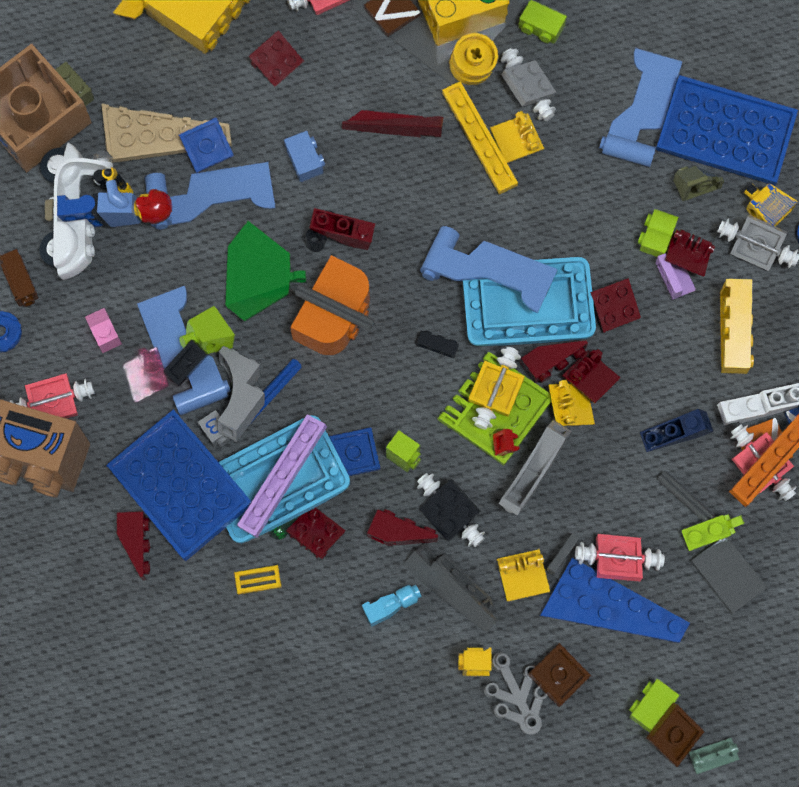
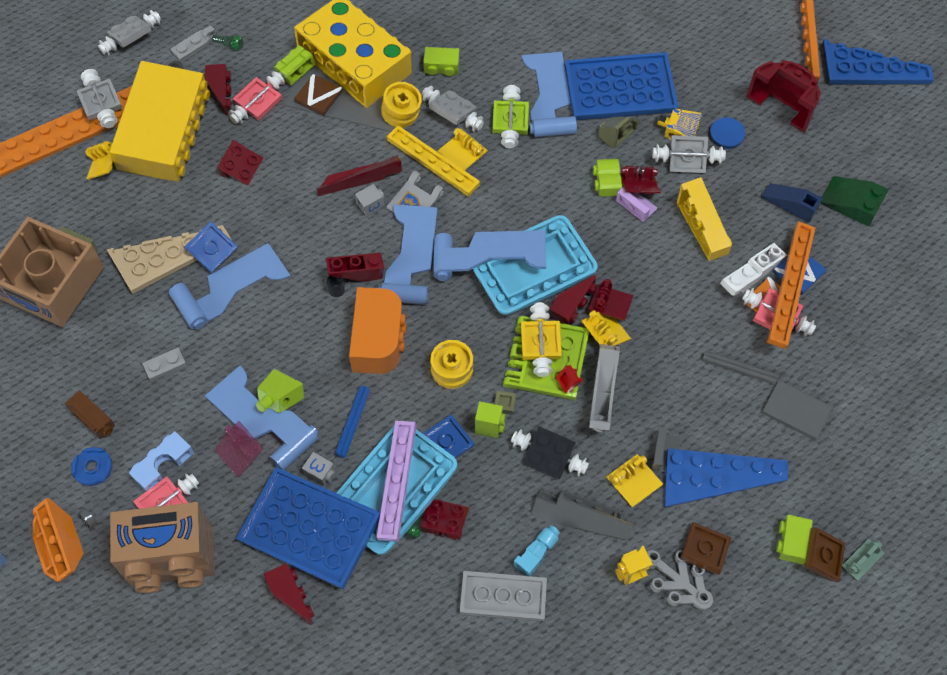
camera: 25 degrees left, 10 degrees down
piece [39,143,173,280] -> none
bright pink slope [85,308,122,353] -> none
black plate [163,340,209,386] -> none
light grey arch [218,346,265,442] -> none
green panel [225,221,306,322] -> none
yellow tile [234,565,282,595] -> none
medium blue brick [284,131,325,182] -> none
dark grey axle [295,284,374,331] -> none
dark red slope [367,509,438,546] -> none
black piece [417,330,459,359] -> none
coral plate [575,534,665,582] -> none
dark red hinge [590,278,641,332] -> none
dark blue slope [640,409,714,452] -> none
lime hinge [681,514,745,551] -> none
none -> light blue arch [129,431,194,491]
none -> light grey plate [142,347,186,381]
none -> light grey brick [355,184,385,216]
none -> medium blue door [378,204,437,305]
none -> light grey flag [386,171,444,213]
none -> yellow wheel [430,340,473,389]
none -> light grey plate [460,571,547,621]
none -> lime plate [493,85,529,149]
none -> olive plate [495,391,516,414]

